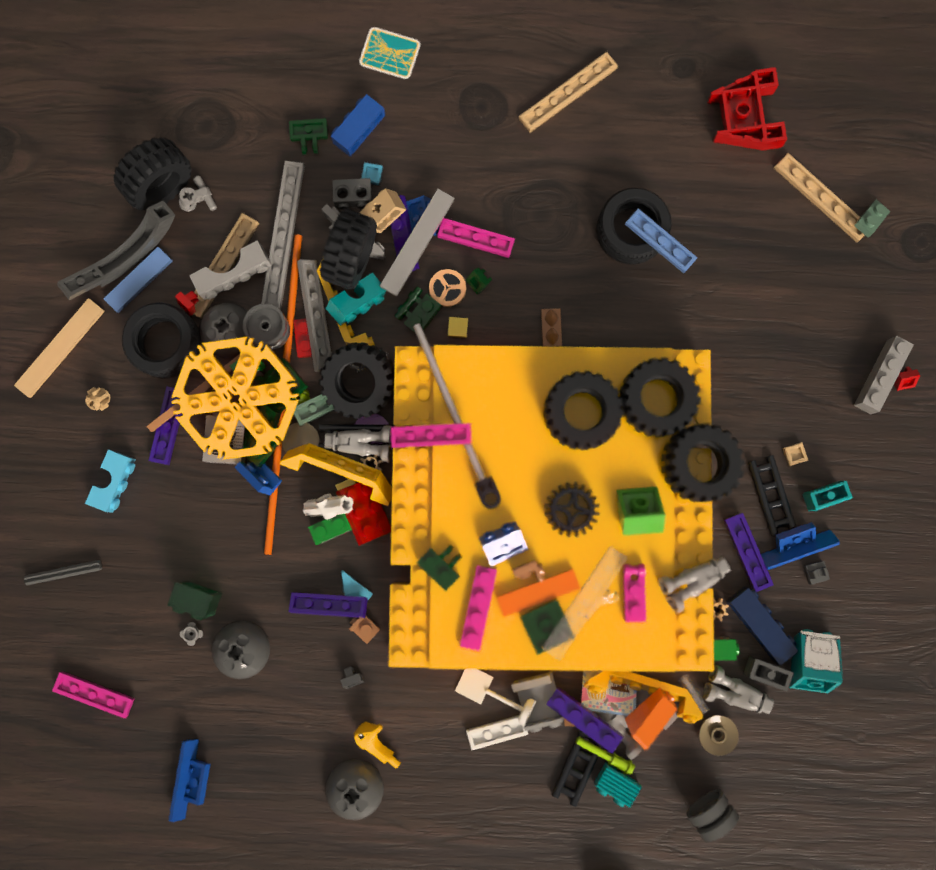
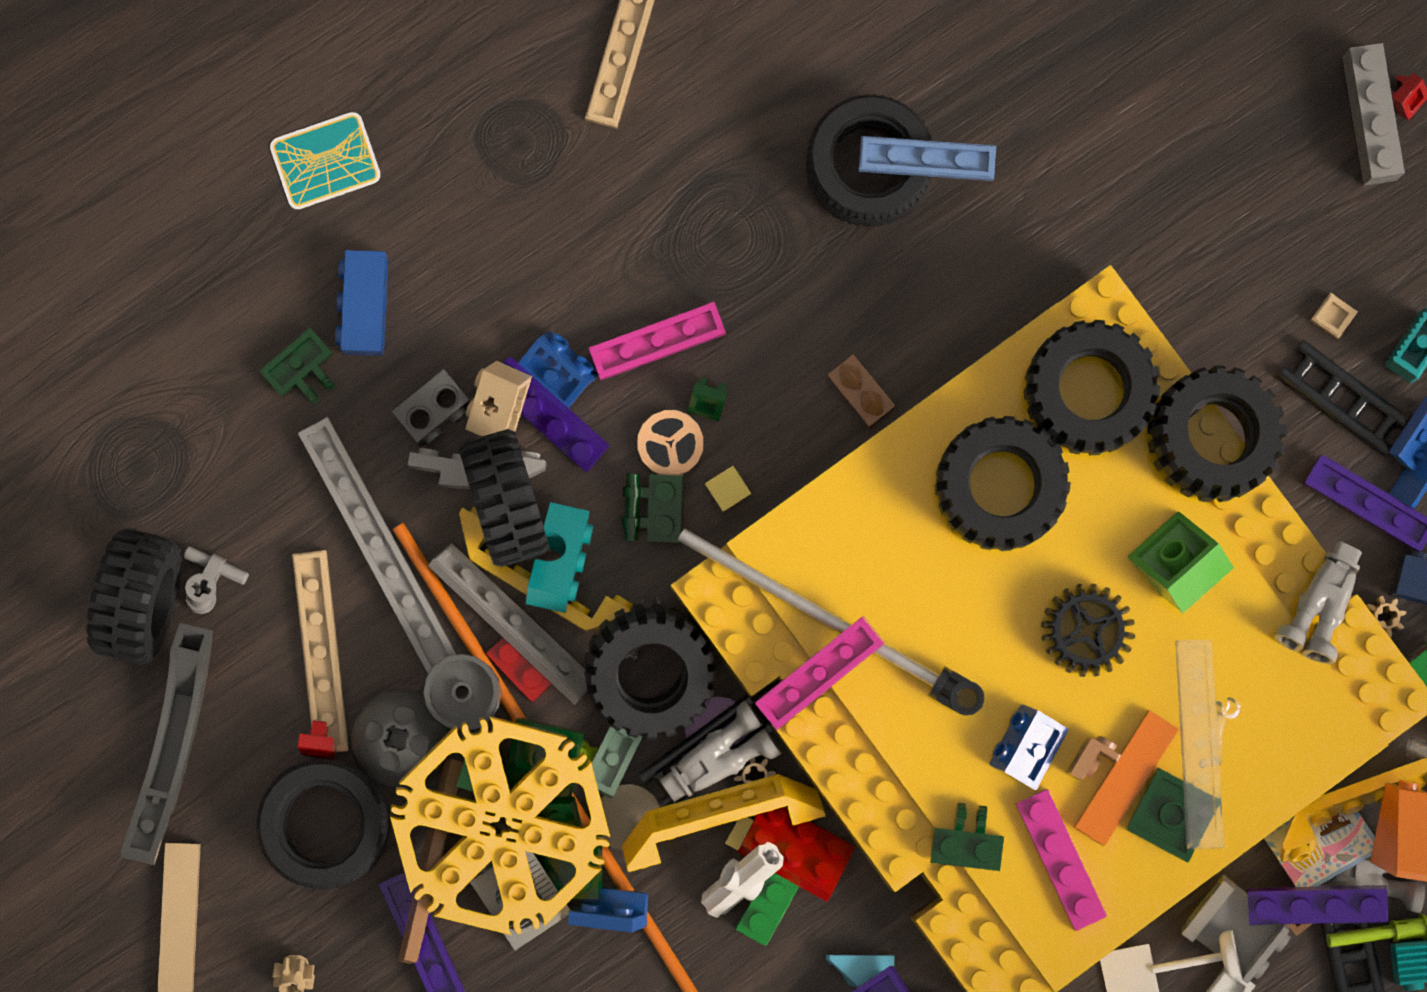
camera: 40 degrees left, 0 degrees up
medium blue tile [104,247,172,313] -> none
light grey arch [189,240,272,300] -> none
medium azure tile [361,162,383,186] -> none
light grey tile [380,189,454,296] -> none
dark pink plate [623,564,646,622] -> none

